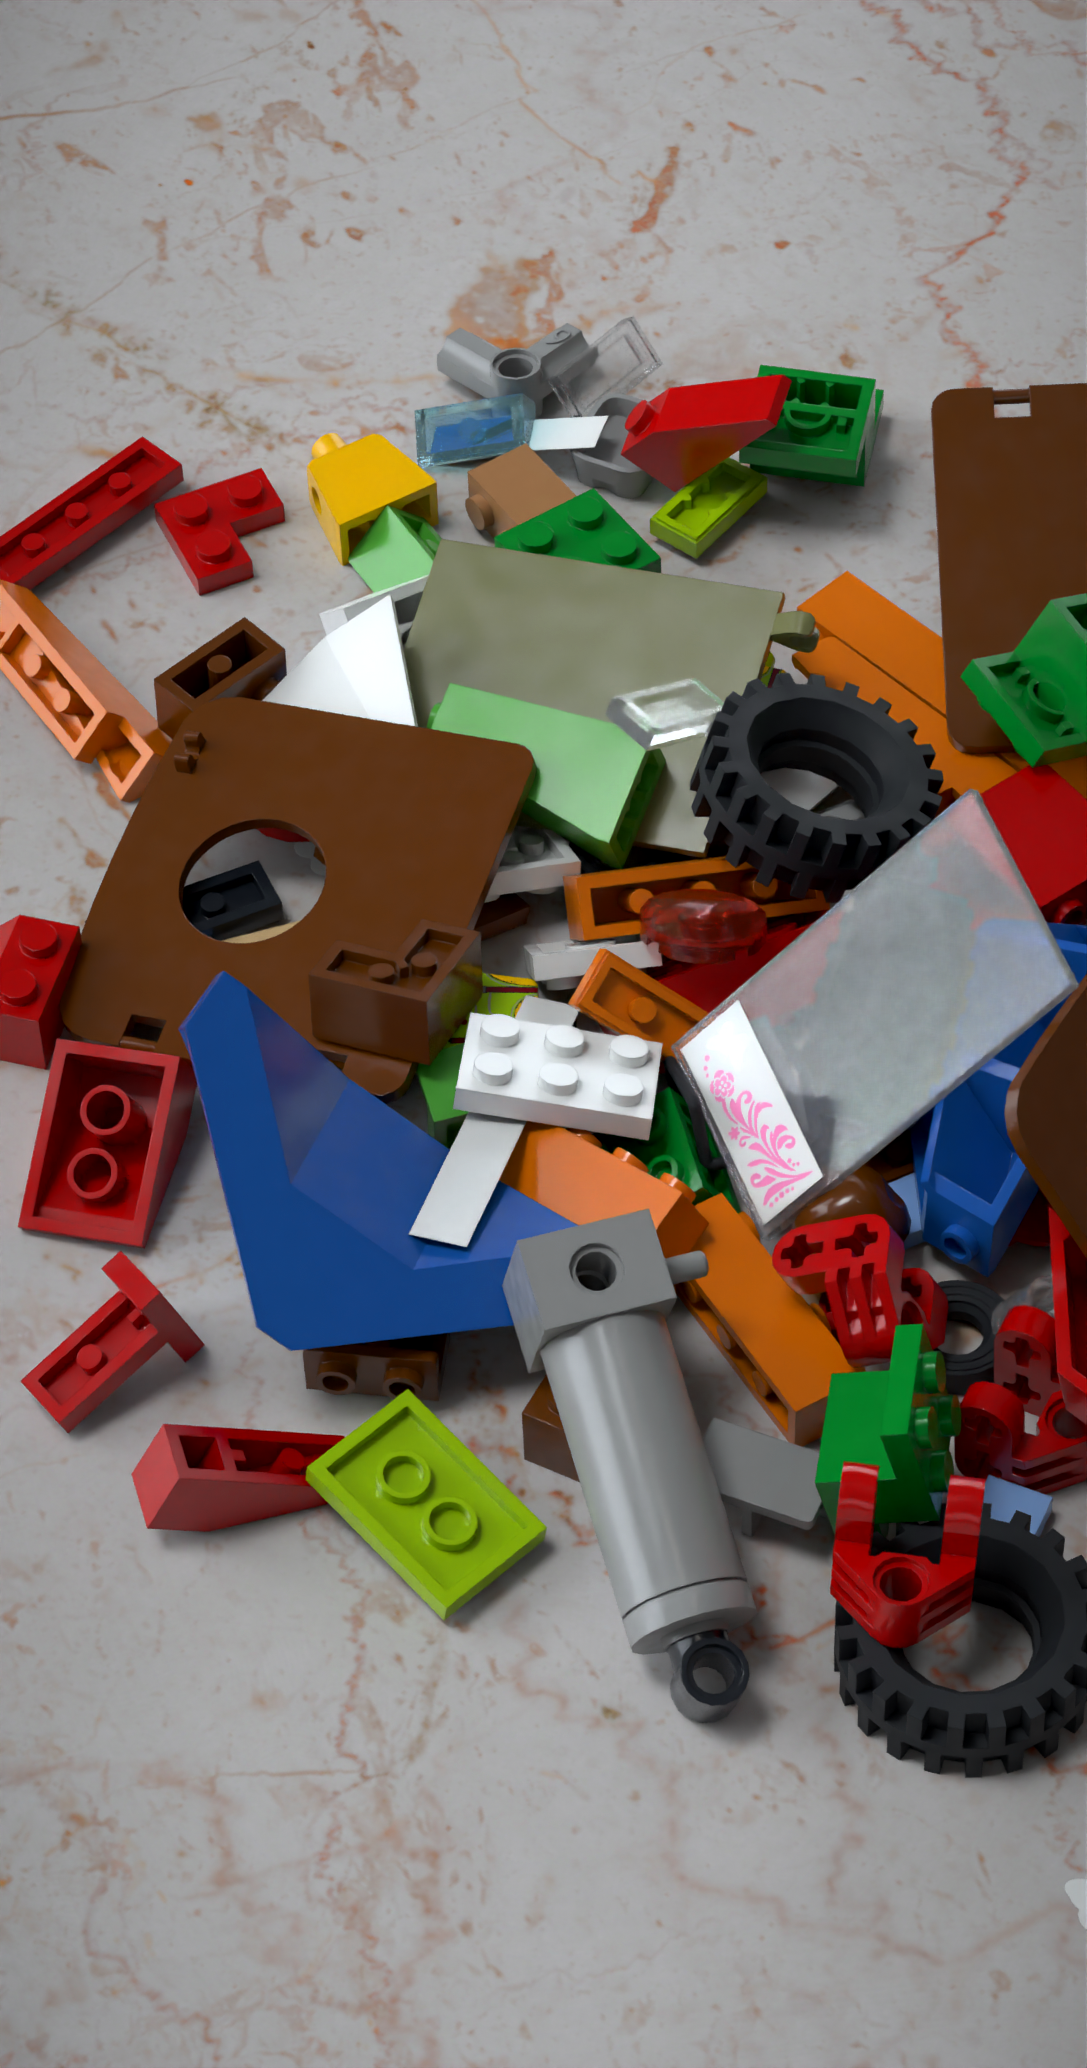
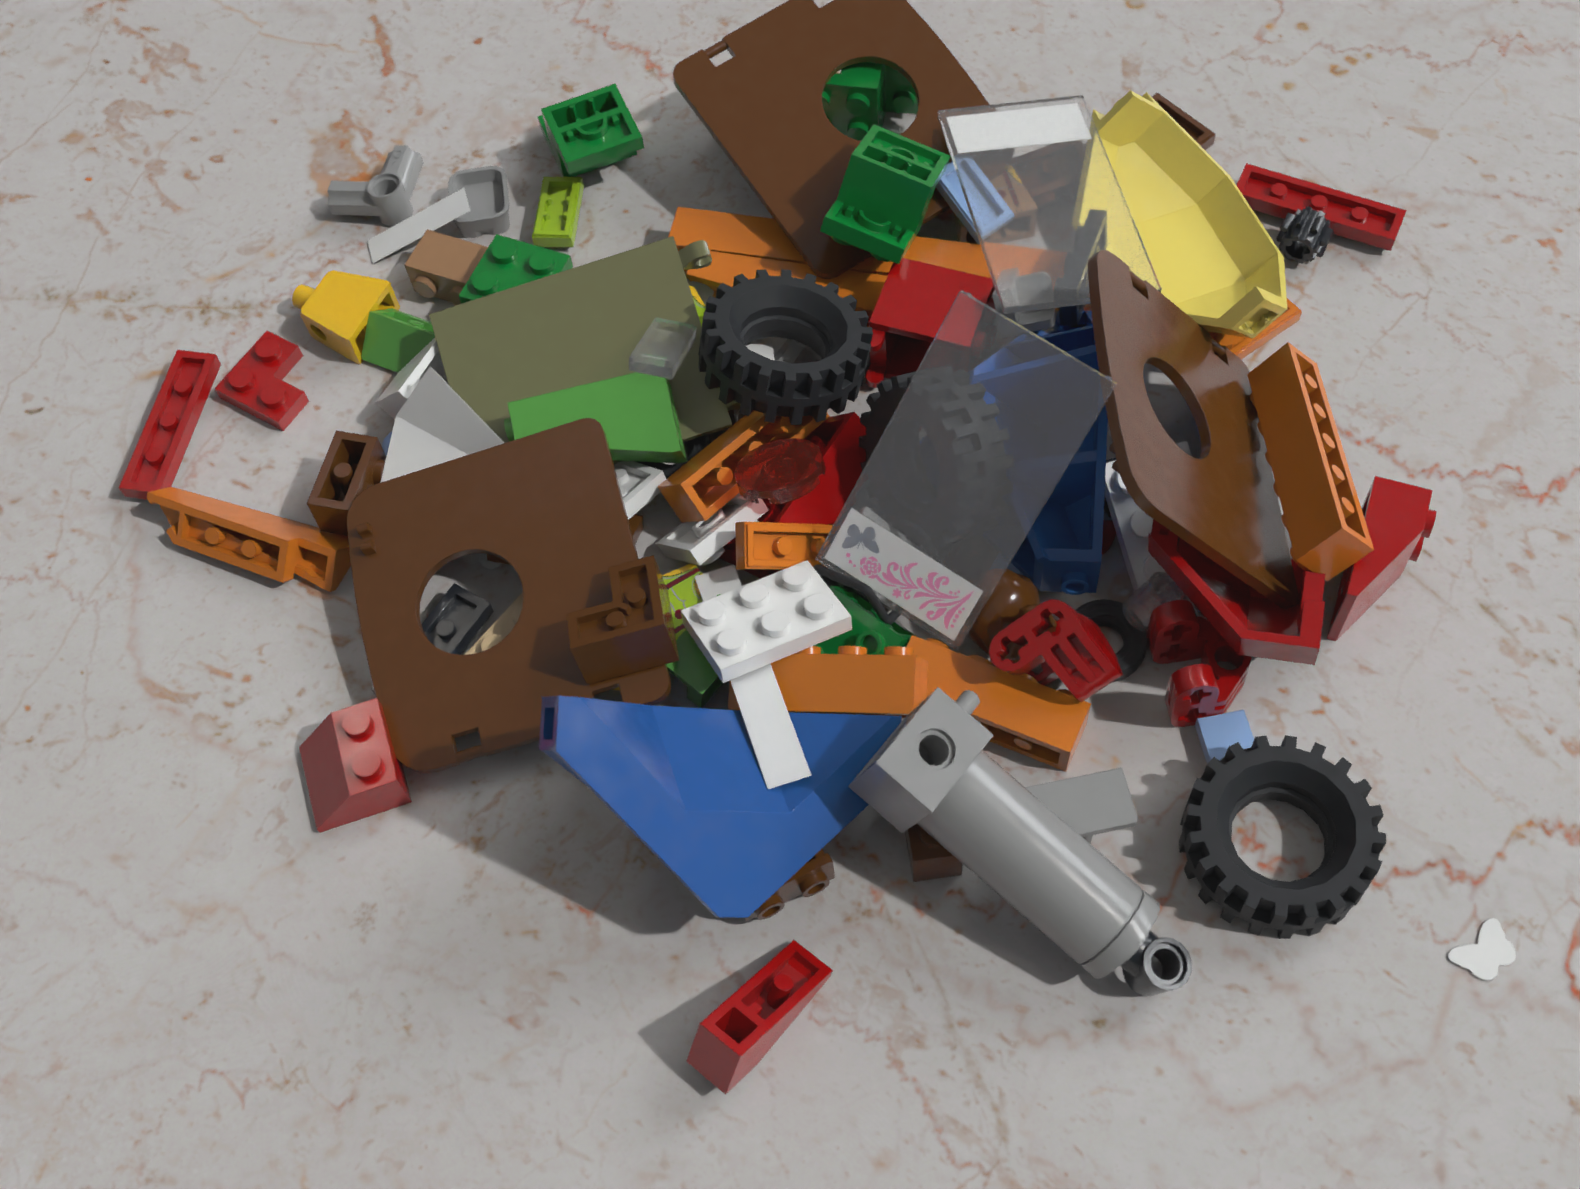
camera: 30 degrees left, 10 degrees up
red slope [18,1038,197,1249] -> none
red bracket [20,1251,205,1433] -> none
lime plate [305,1389,547,1620] -> none
clear light blue slope [415,393,536,468] -> none
clear tile [547,316,663,418] -> none
red slope [620,374,792,492] -> none
green bracket [815,1324,961,1538] -> none
red piece [830,1461,986,1648] -> none

